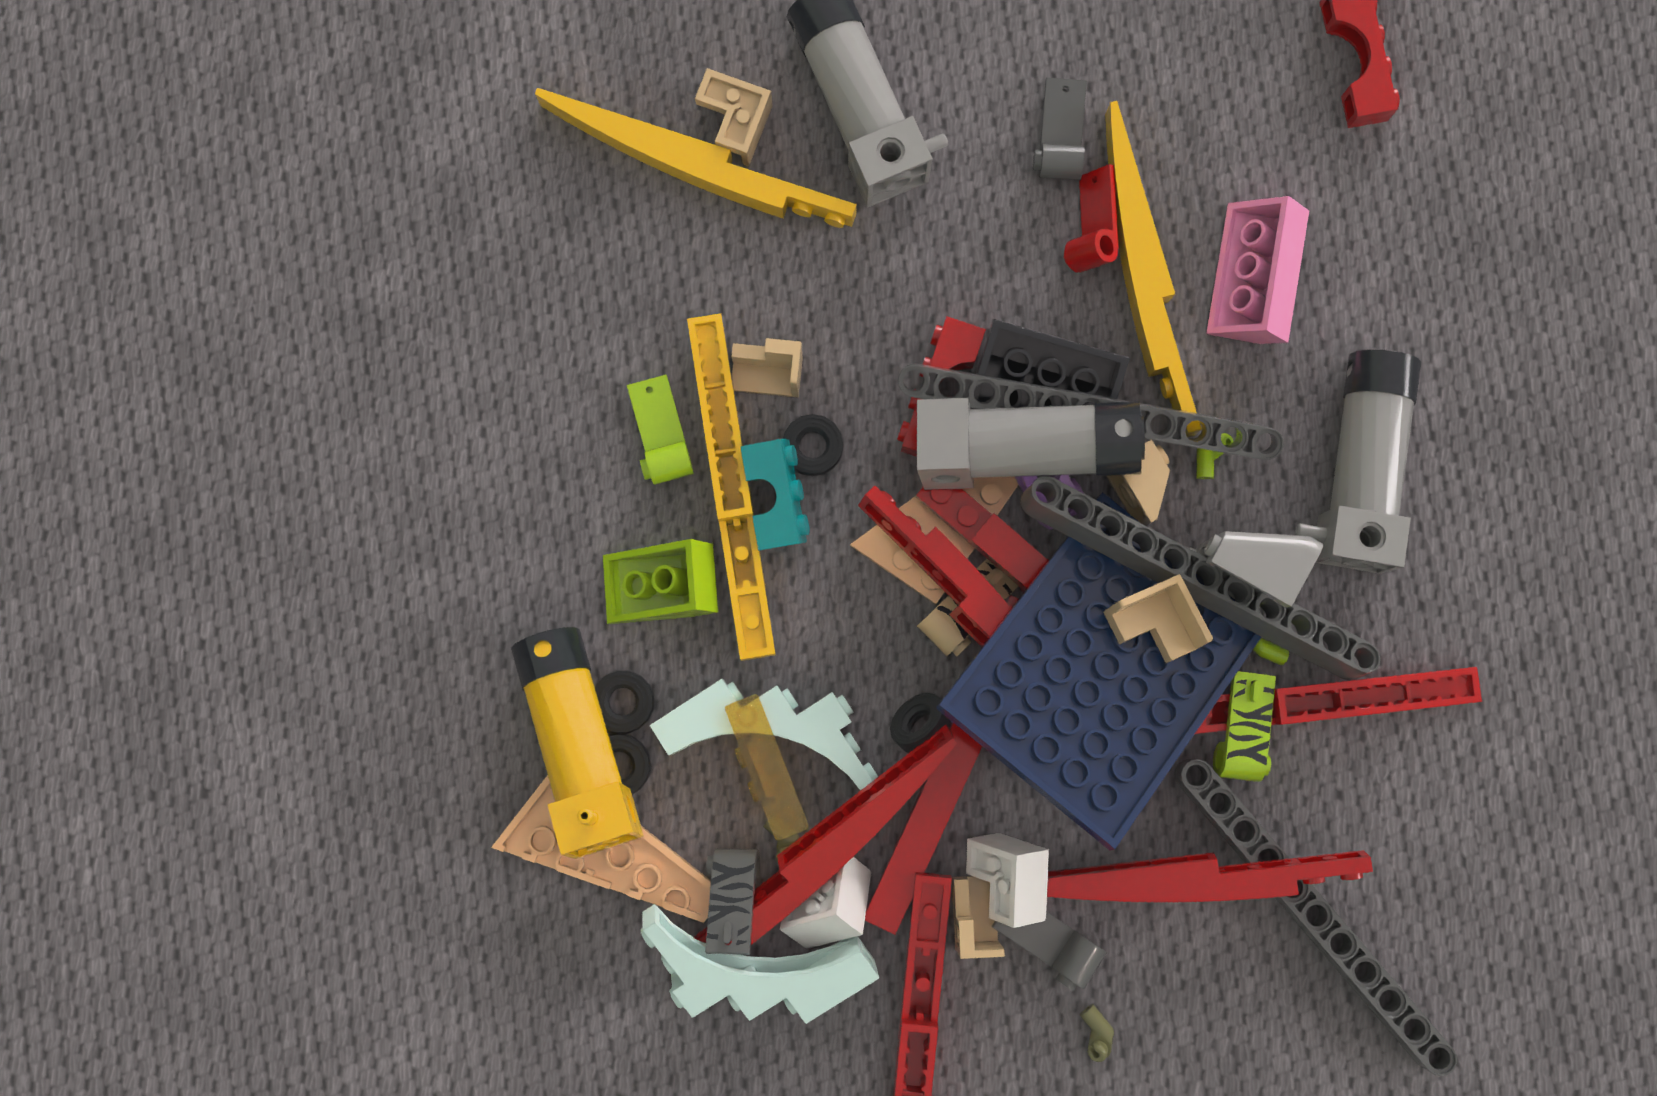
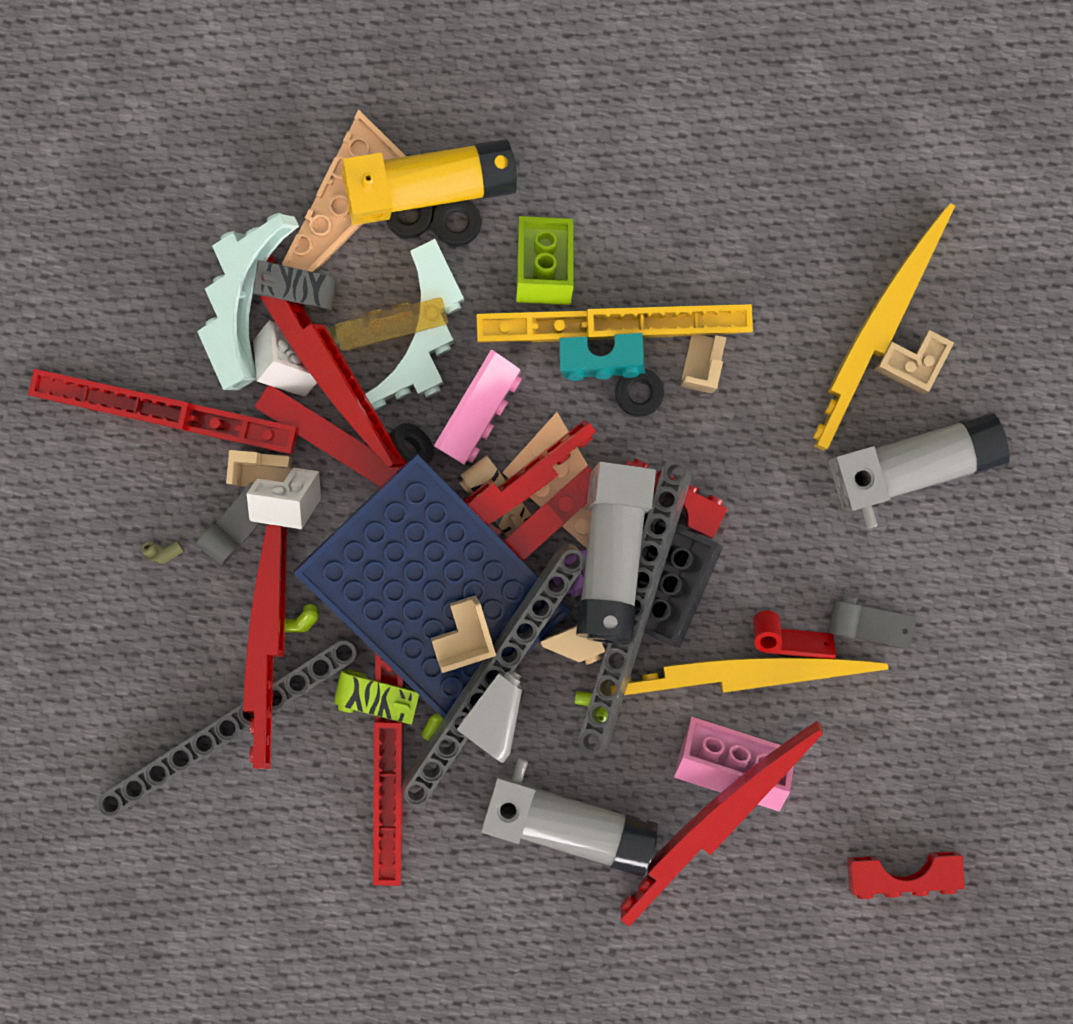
camera: 95 degrees right, 5 degrees up
lime door [627,374,694,485] -> none
none -> lime arm [285,604,319,633]
none -> bright pink slope [434,350,522,466]
none -> red slope [620,721,823,927]

